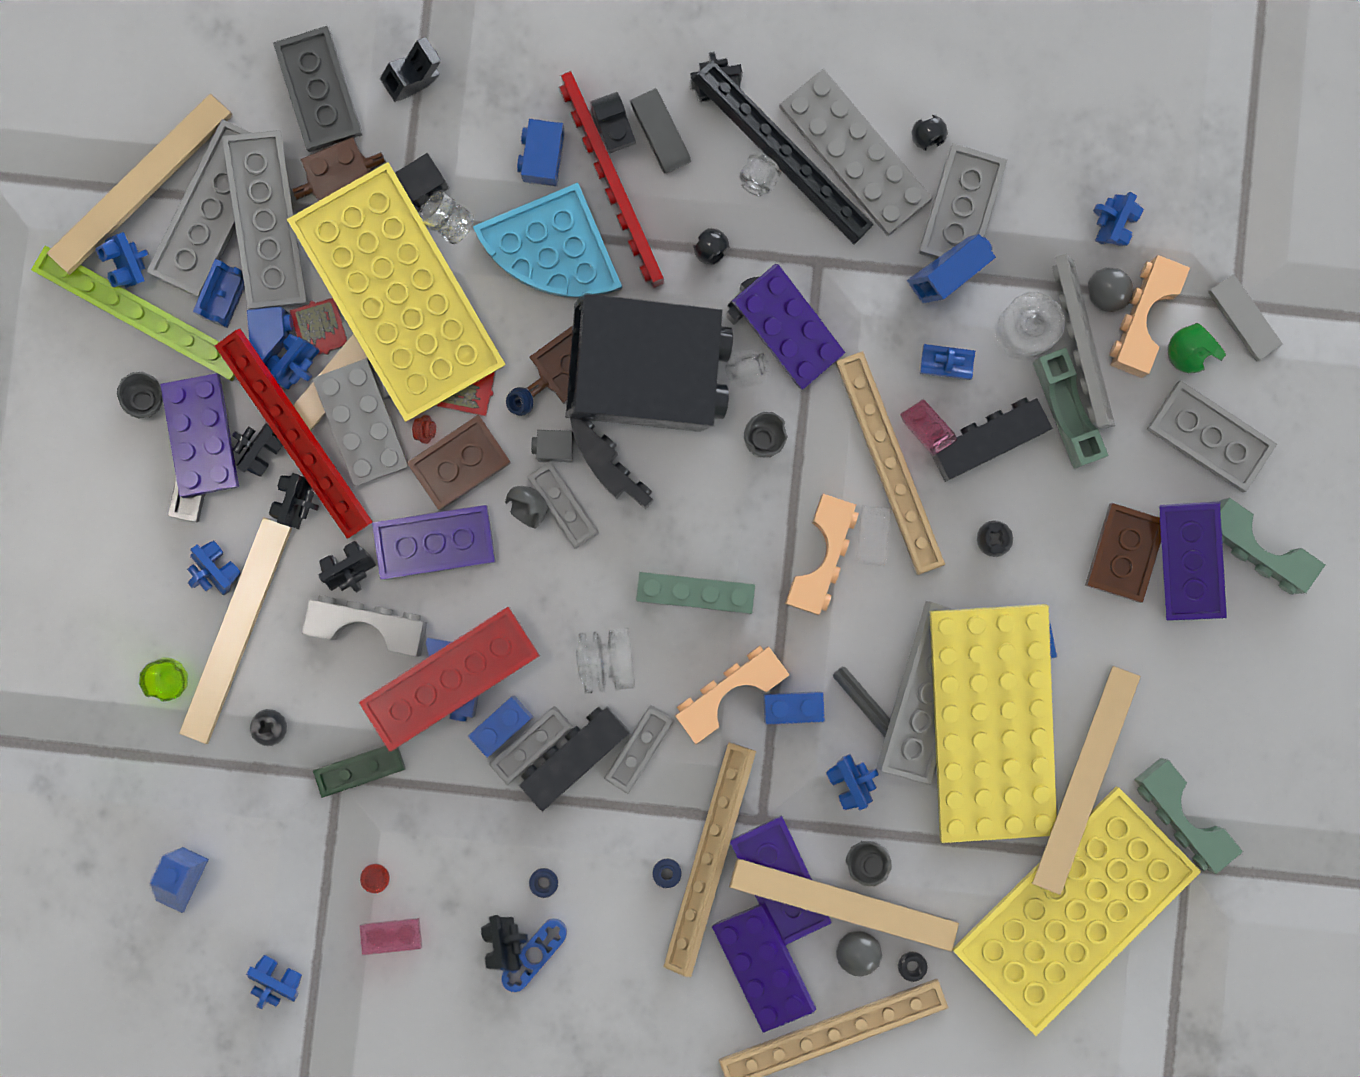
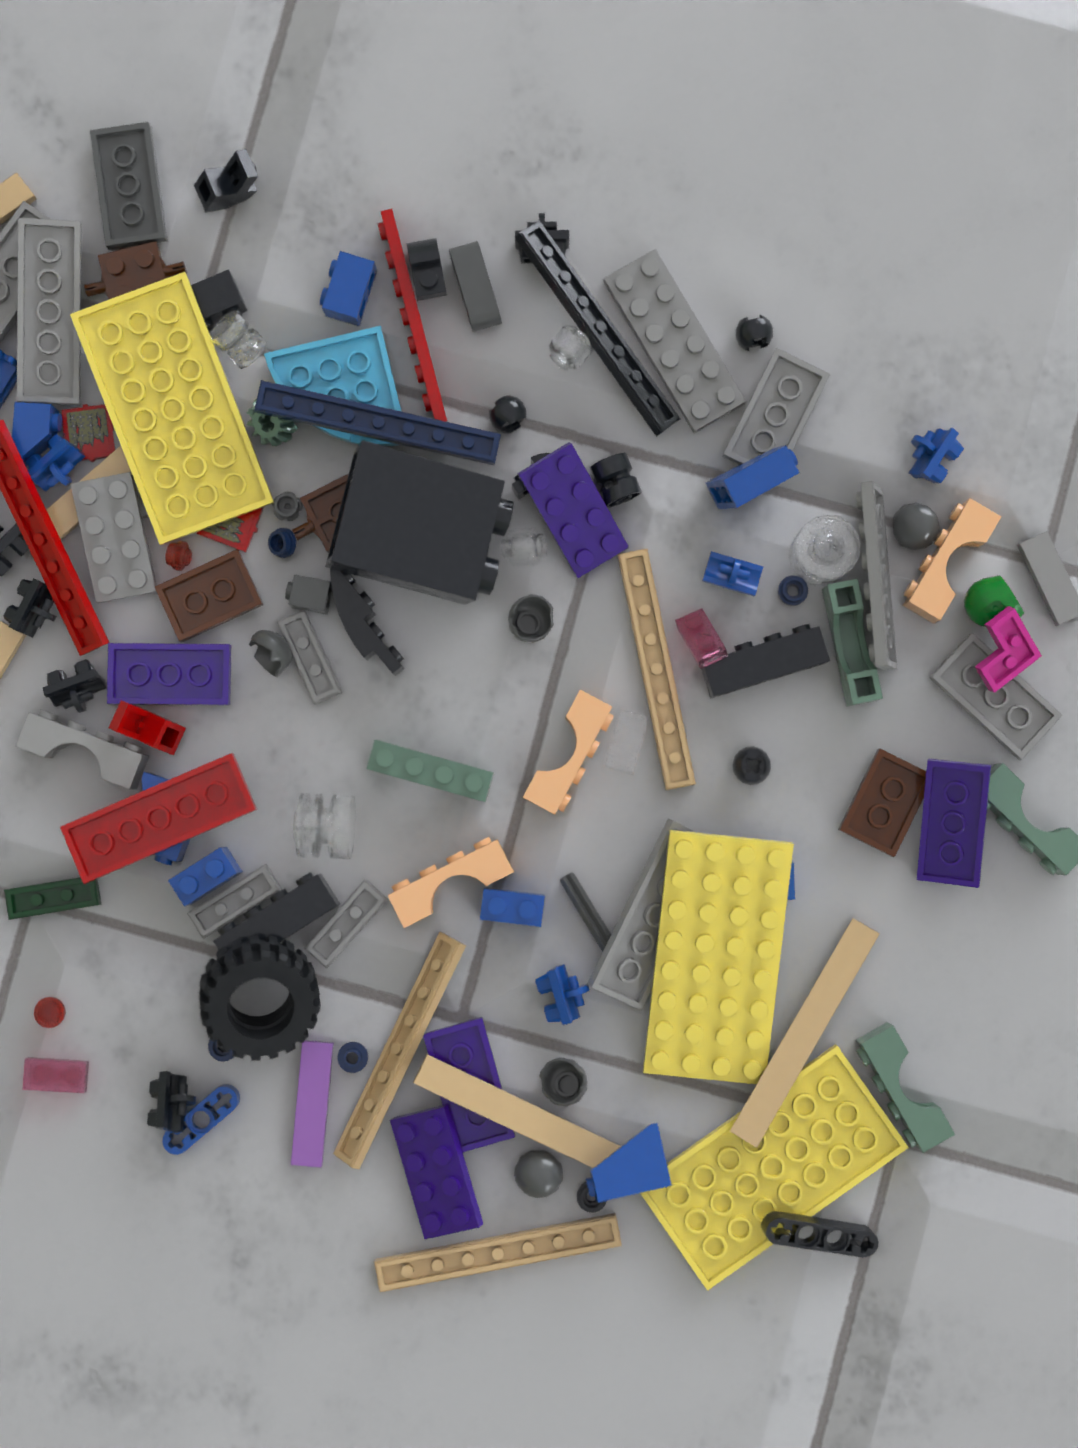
camera: 10 degrees right, 0 degrees up
none -> red brick [108,700,186,755]
none -> black tyre [199,935,321,1061]
none -> sand green gear [246,399,299,446]
none -> dark blue tile [254,380,501,465]
none -> dark grey plate [273,492,302,521]
none -> medium lavender tile [291,1040,334,1168]
none -> blue slope [586,1123,672,1203]
none -> black wheel [590,453,642,508]
none -> black beam [761,1211,879,1257]
none -> dark blue plate [778,575,808,606]
none -> dark pink plate [975,606,1042,693]

